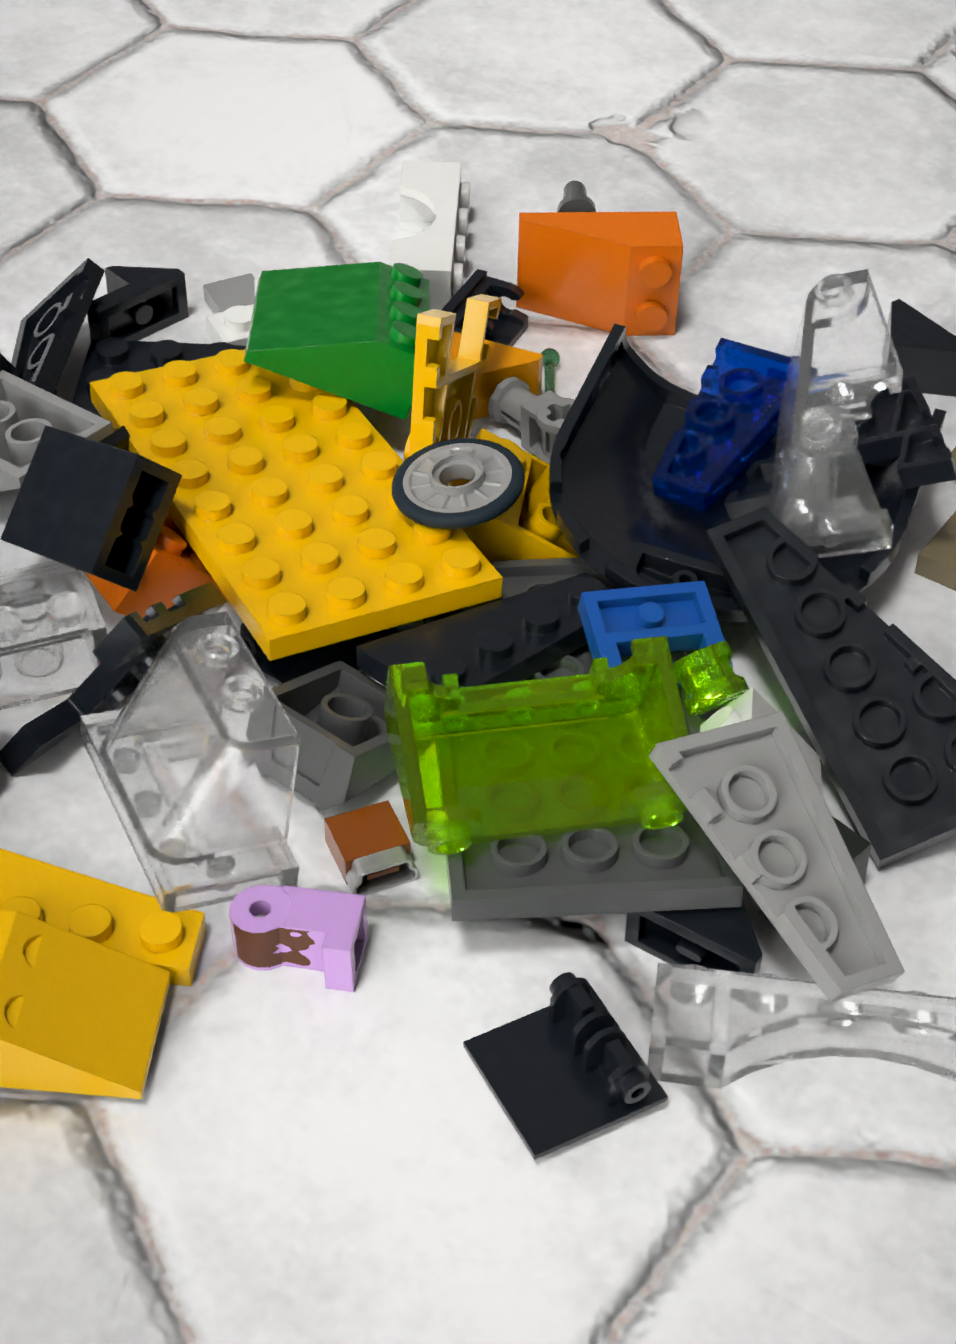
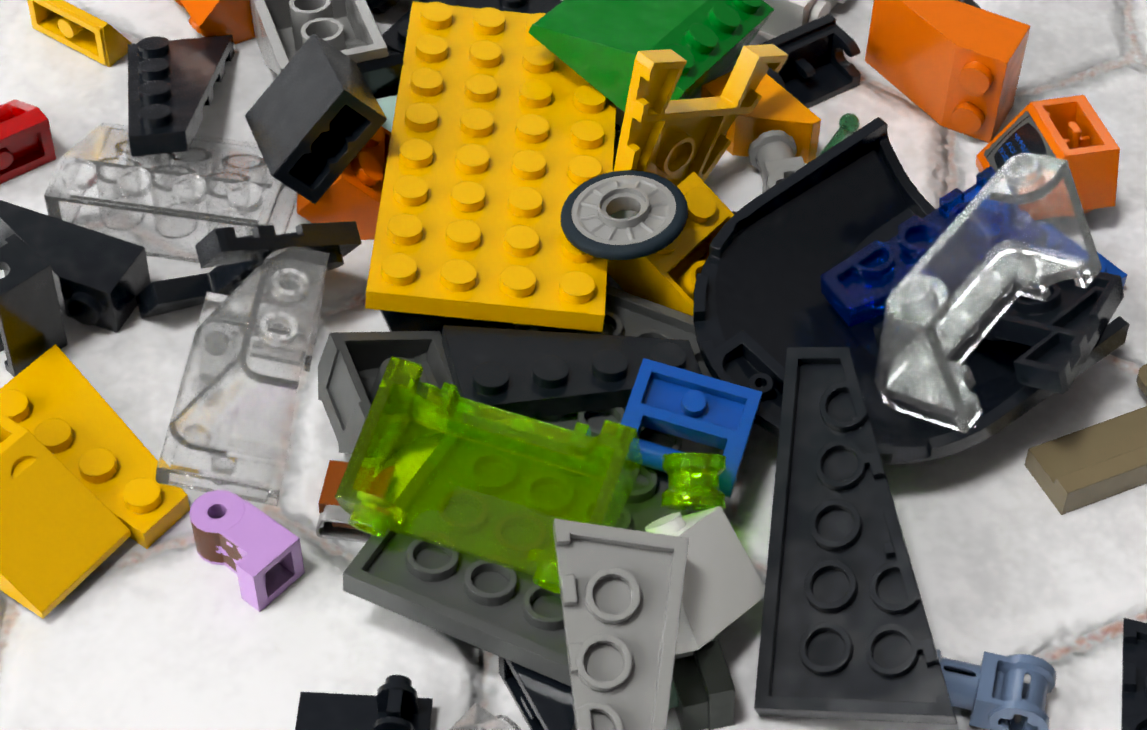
camera: 30 degrees right, 5 degrees up
none -> orange slope [976,95,1120,221]

